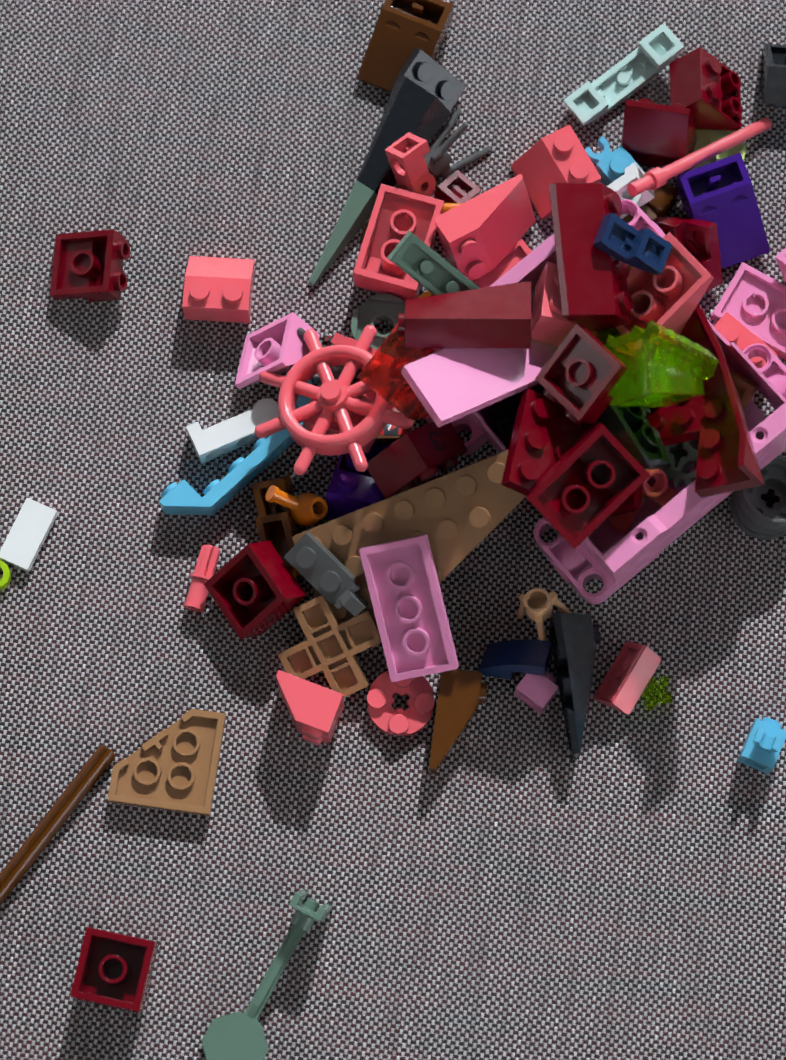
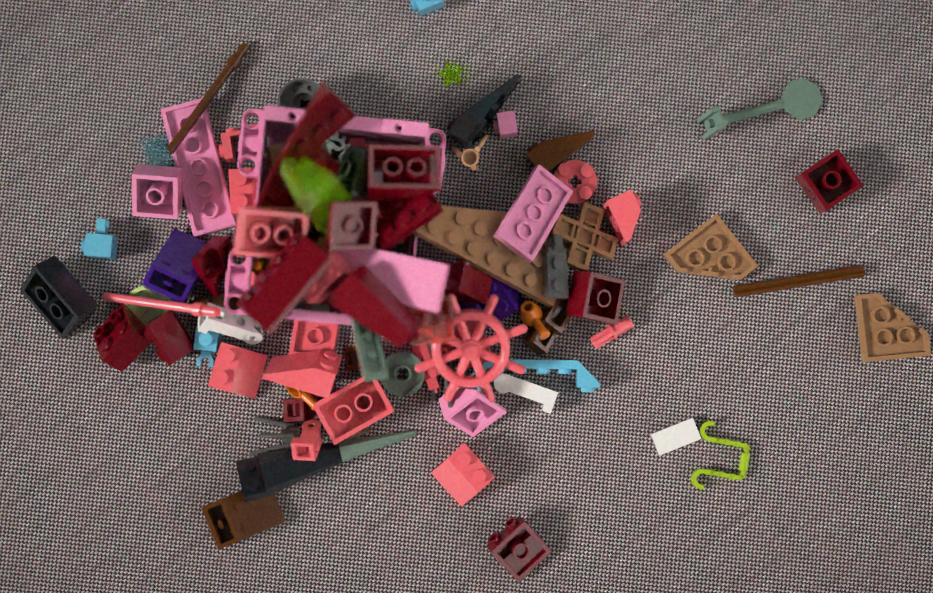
camera: 135 degrees left, 10 degrees up
dark blue slope [479,639,553,680] -> none
light aqua slope [563,23,684,126] -> none
dark blue slope [593,212,672,276] -> none
coral slope [593,641,661,715] -> none

